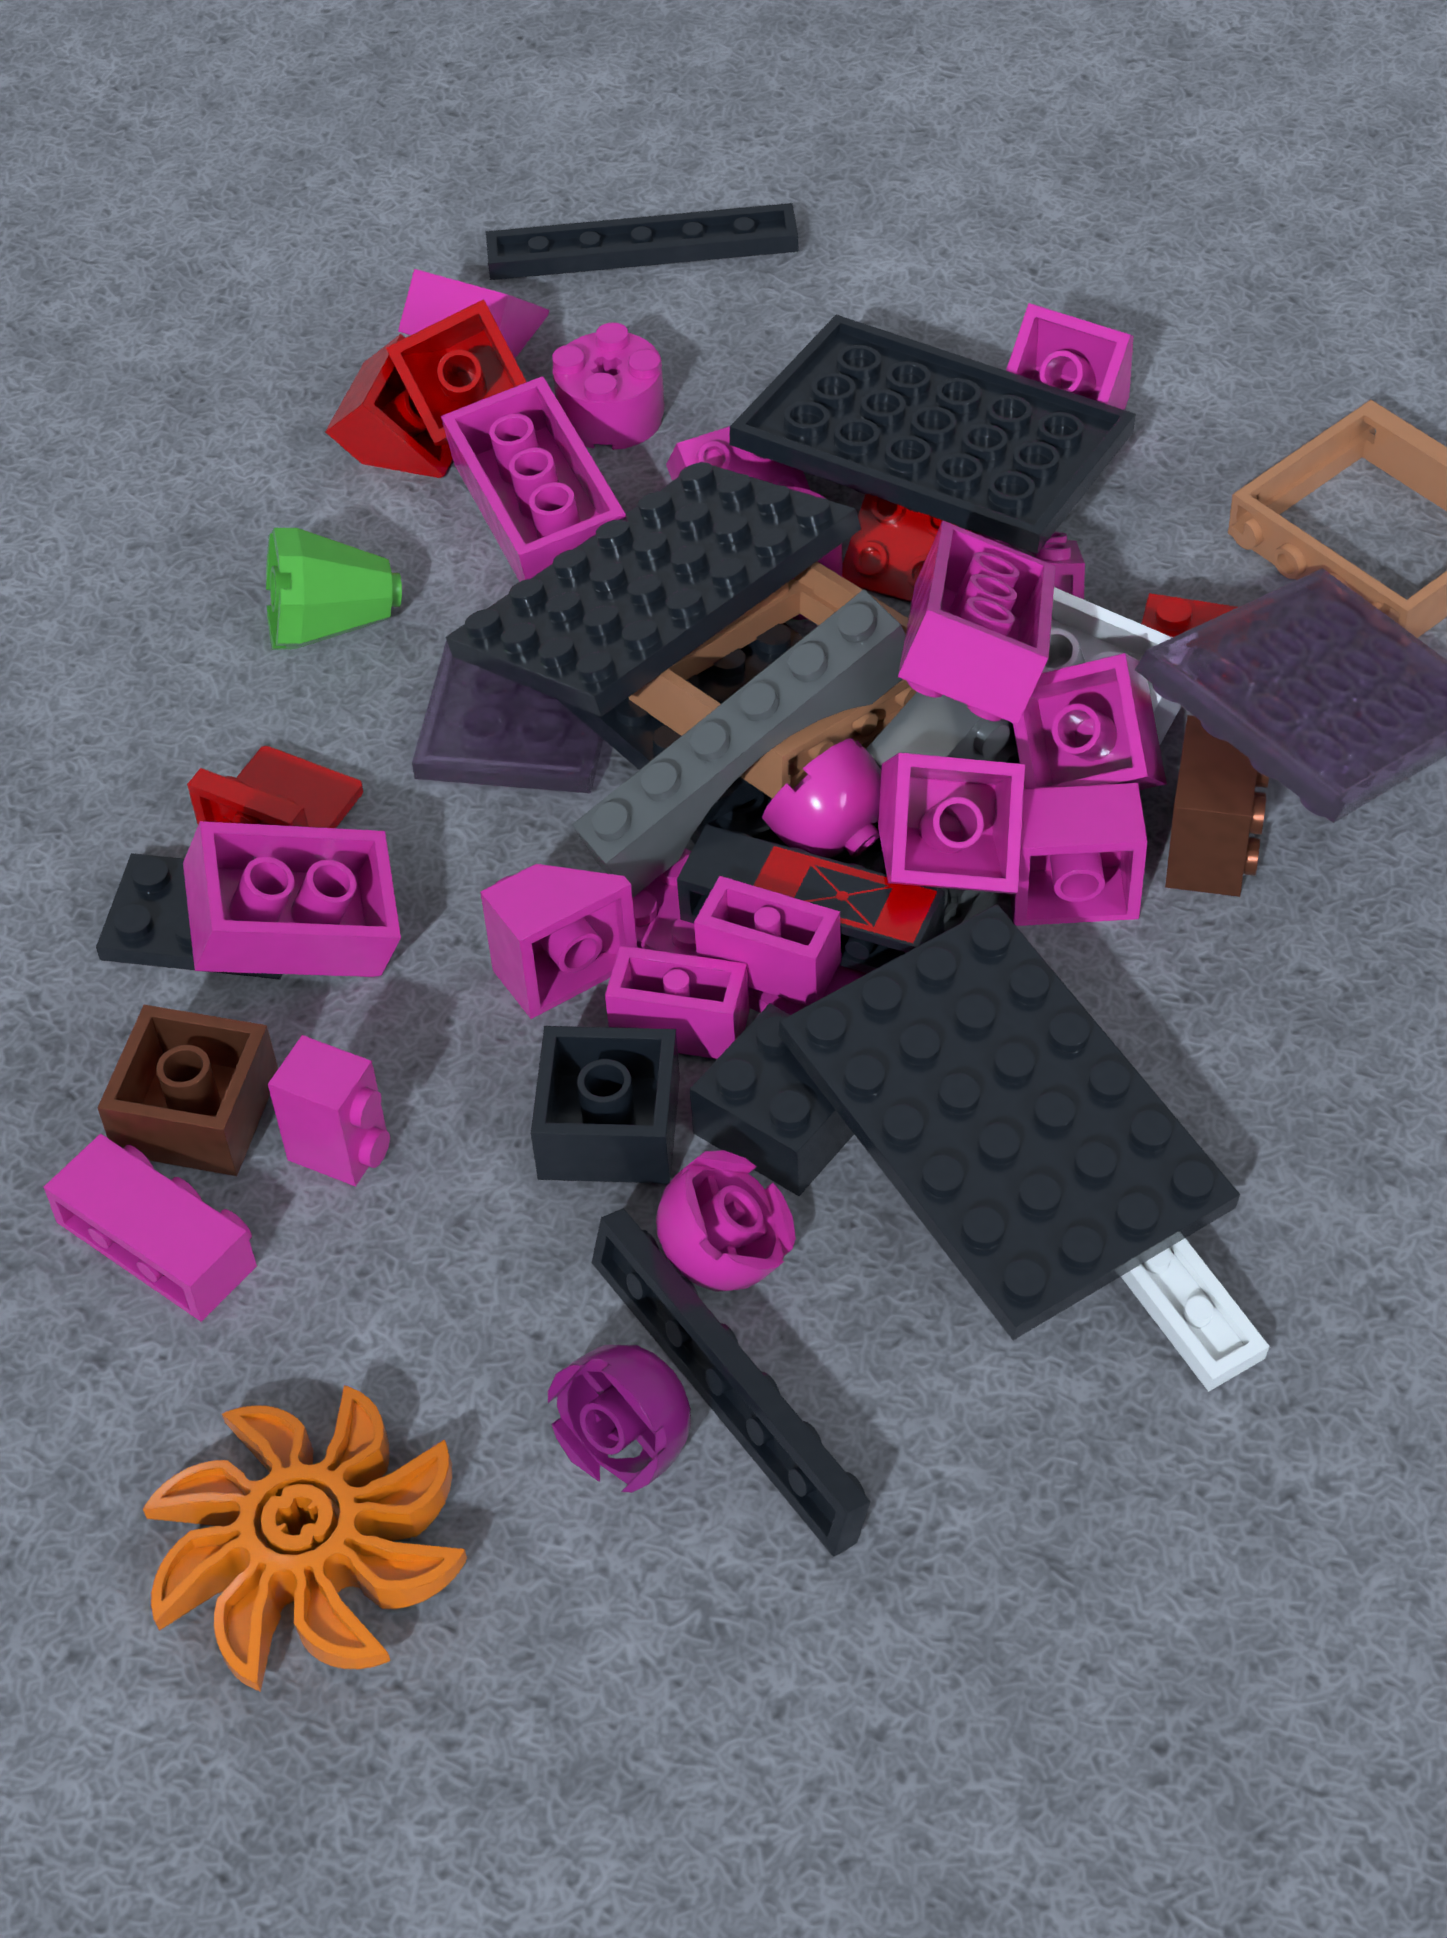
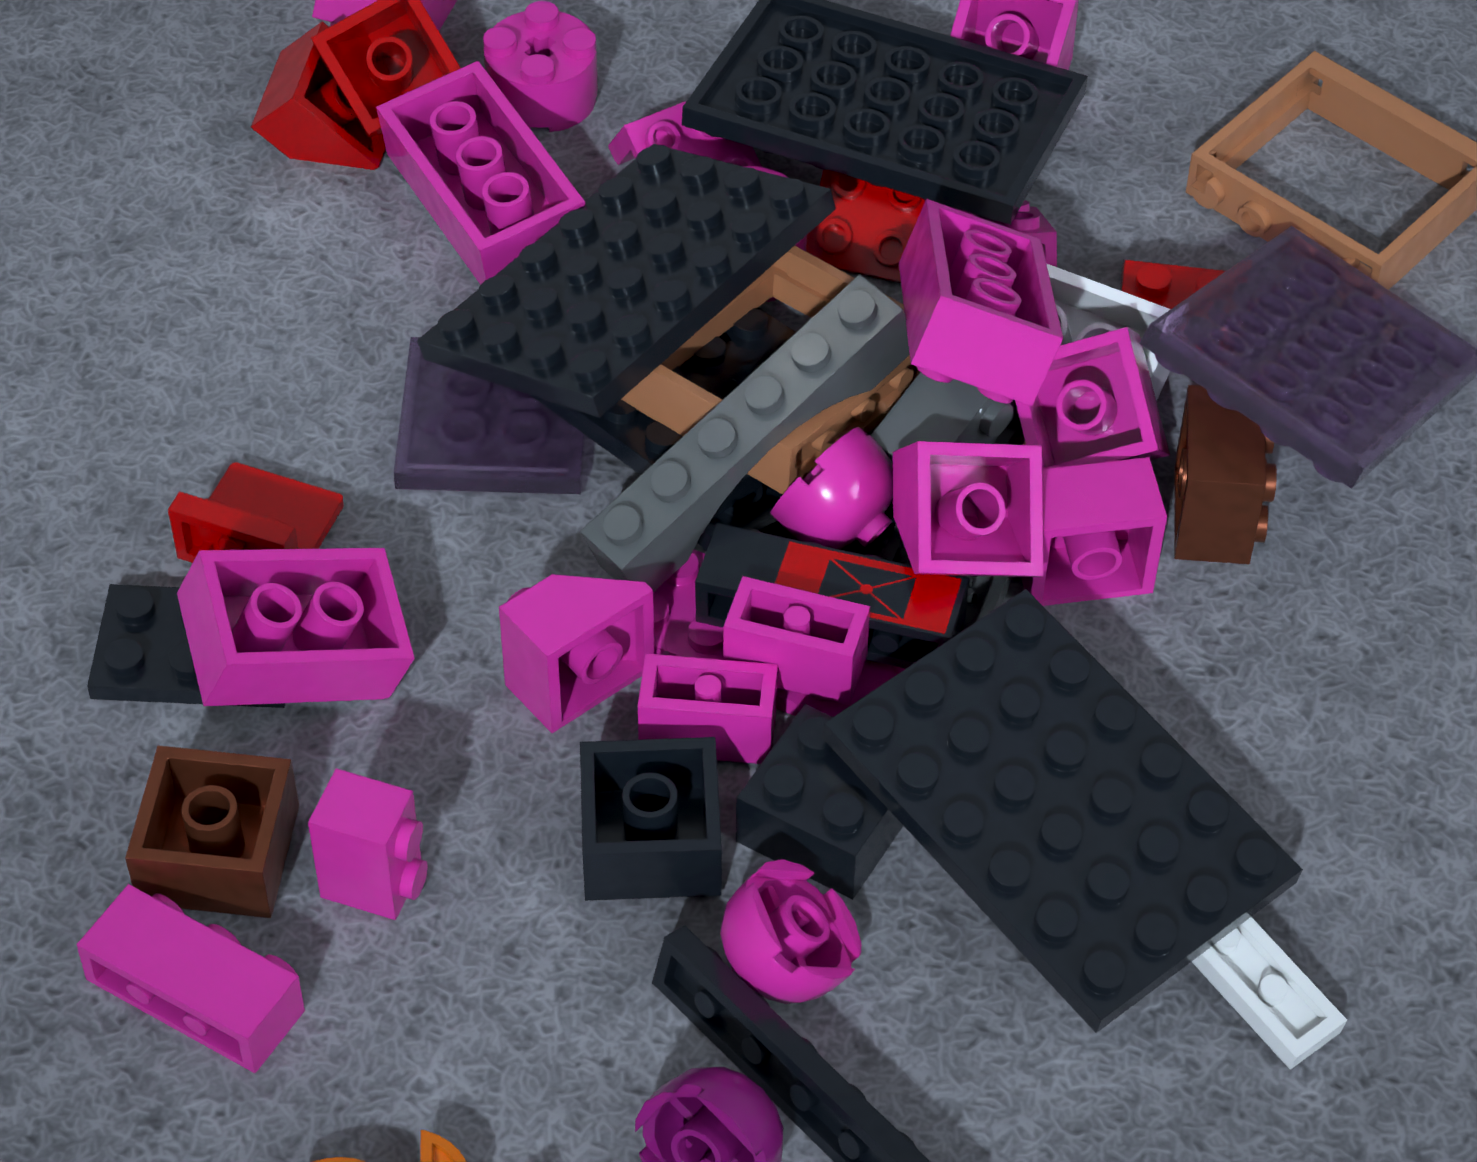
camera: 10 degrees left, 0 degrees up
bright green cone [266,528,402,650] -> none

